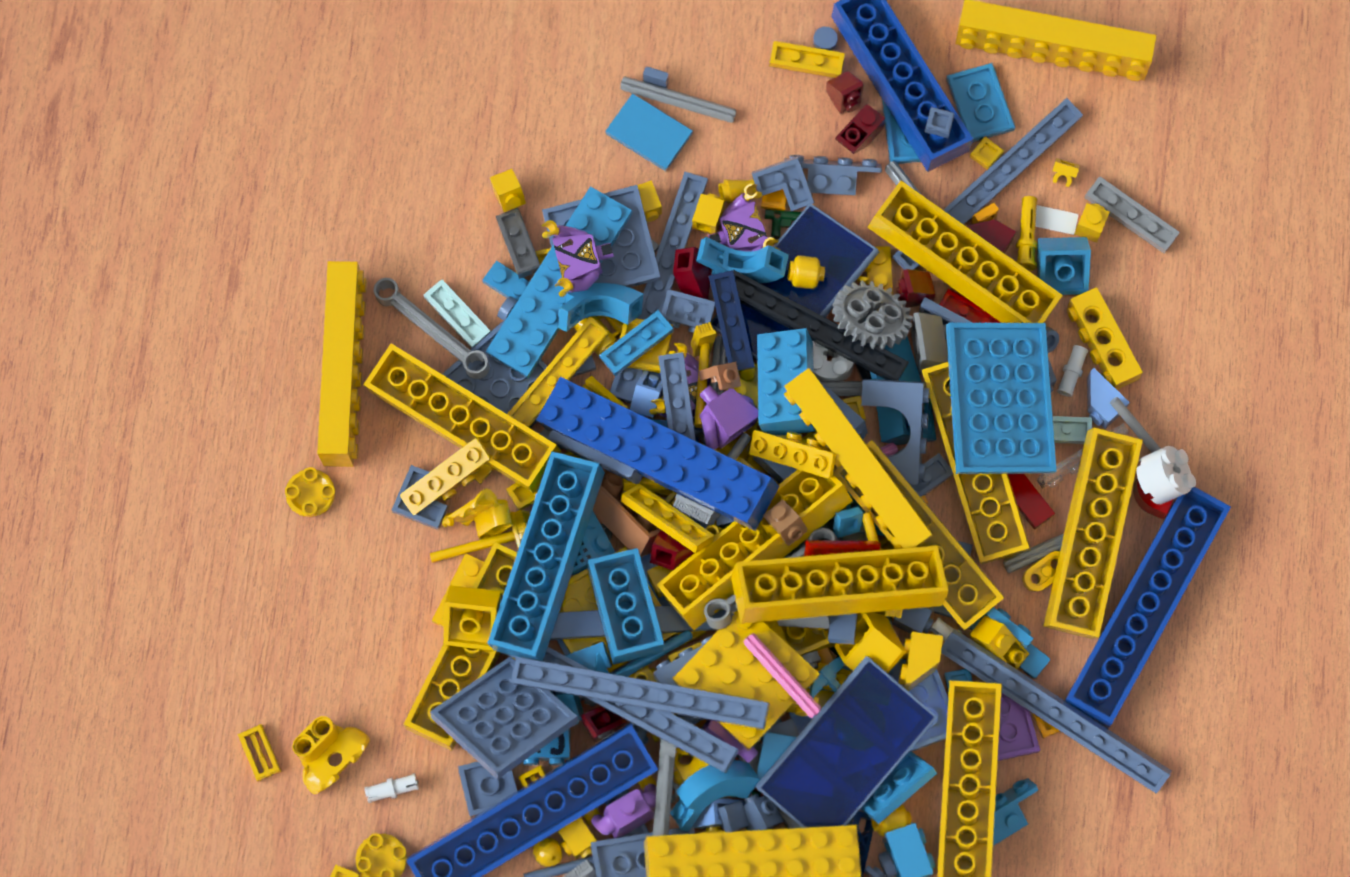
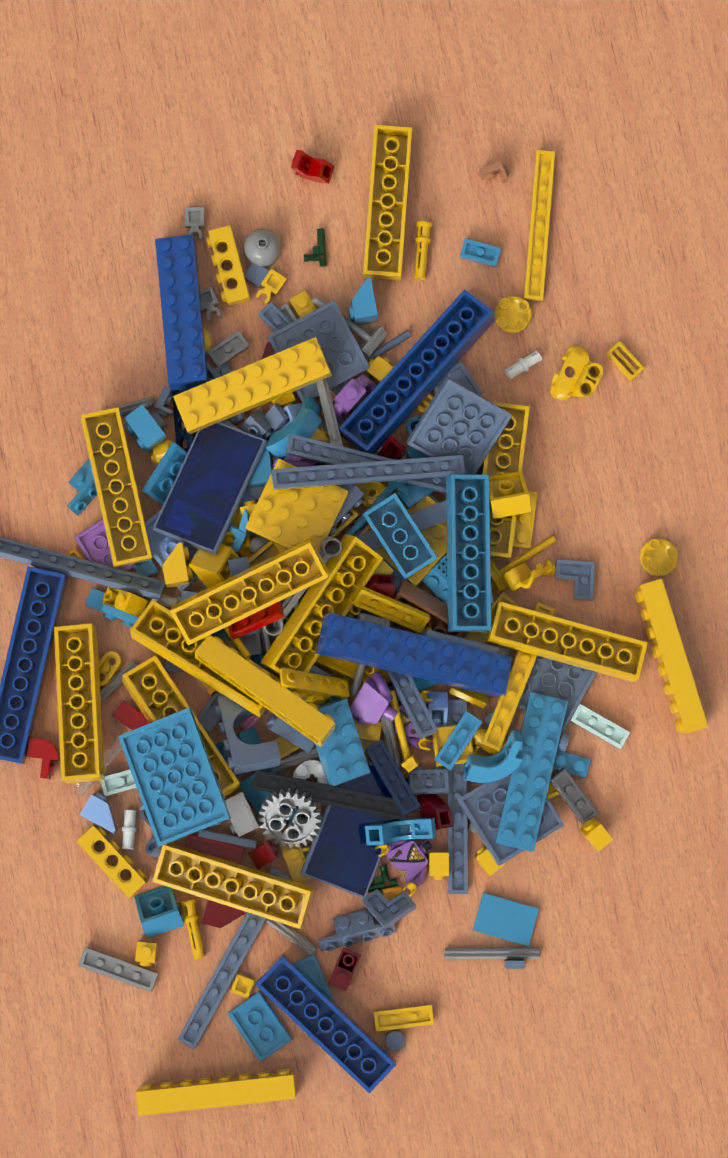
camera: 155 degrees right, 10 degrees up
light grey piece [374,278,490,379] -> none
yellow bracket [400,438,491,515] -> none
yellow piece [533,838,562,867] -> none
medium lavender torso [541,220,614,297] -> none
nougat bracket [698,362,741,390] -> none
yellow cone [718,179,756,204] -> none
bright pink axle [744,634,821,718] -> none
medium nougat bracket [763,499,808,546] -> none
yellow head [788,255,825,289] -> none
dark red slope [826,71,864,114] -> none
dark azure plate [833,507,863,538] -> none
sand blue tile [924,107,955,138] -> none
light orange tile [971,203,999,224] -> none
white sticker [1035,205,1078,235] -> none
yellow tile [1053,158,1080,187] -> none
light grey bar [1110,397,1161,453] -> none
white brick [1137,446,1196,504] -> none

